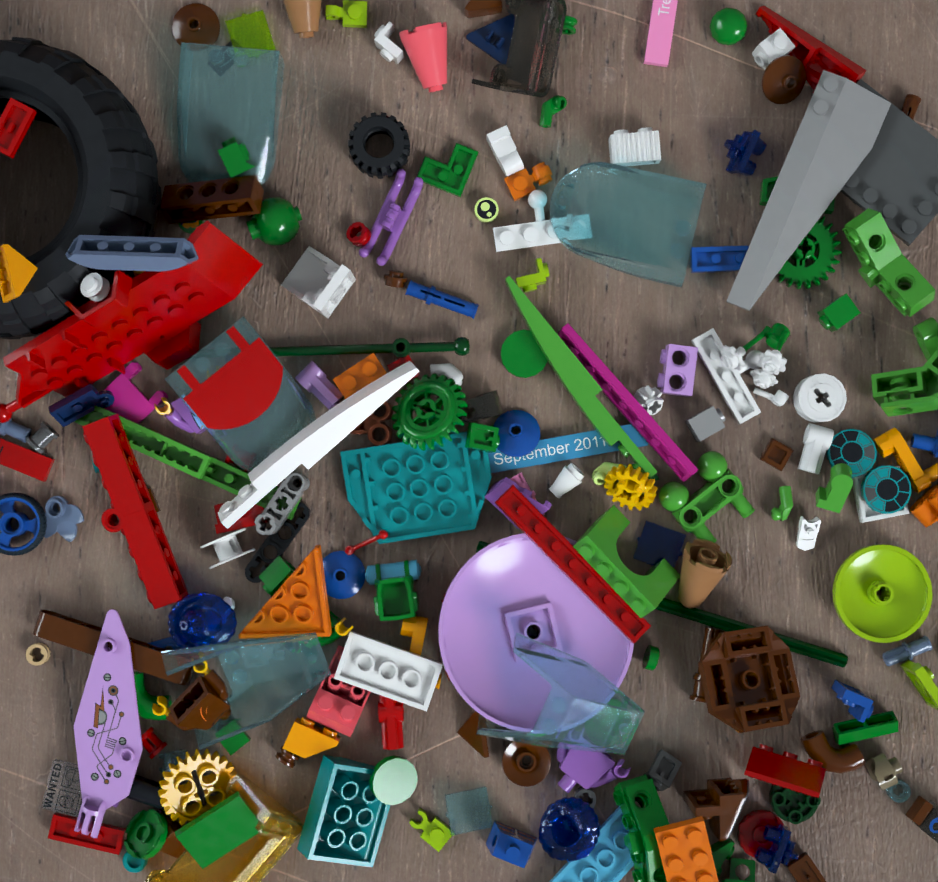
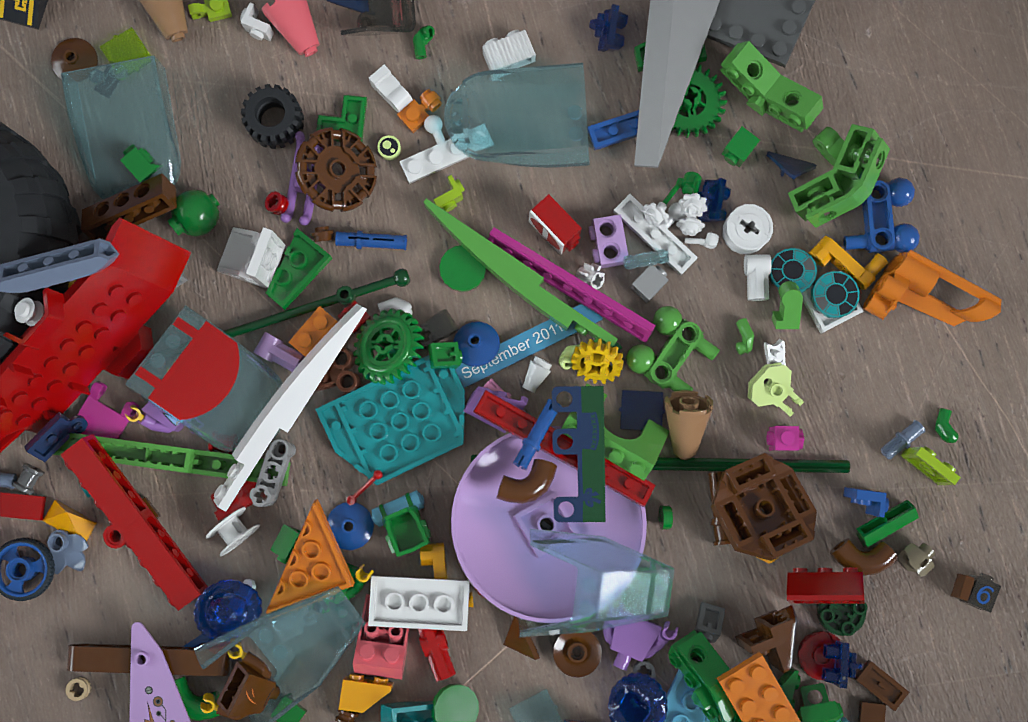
camera: 20 degrees left, 5 degrees down
black beam [245,502,311,583] -> none
reddish brown tile [759,438,794,471] -> none
lime dish [832,544,932,643] -> none
clear light blue bush [886,778,911,803] -> none
none -> light orange slope [42,500,97,541]
none -> green wing [266,228,332,310]
none -> reddish brown plate [295,127,377,212]
none -> reddish brown cylinder [496,459,557,504]
none -> blue pin [513,399,562,470]
none -> red piece [529,194,582,255]
none -> piece [552,386,606,522]
none -> clear light blue axle [623,250,669,269]
none -> clear blue hips [698,178,731,222]
none -> yellowish green hinge [747,362,804,417]
none -> dark blue piece [766,151,817,180]
none -> dark pink brick [766,426,804,451]

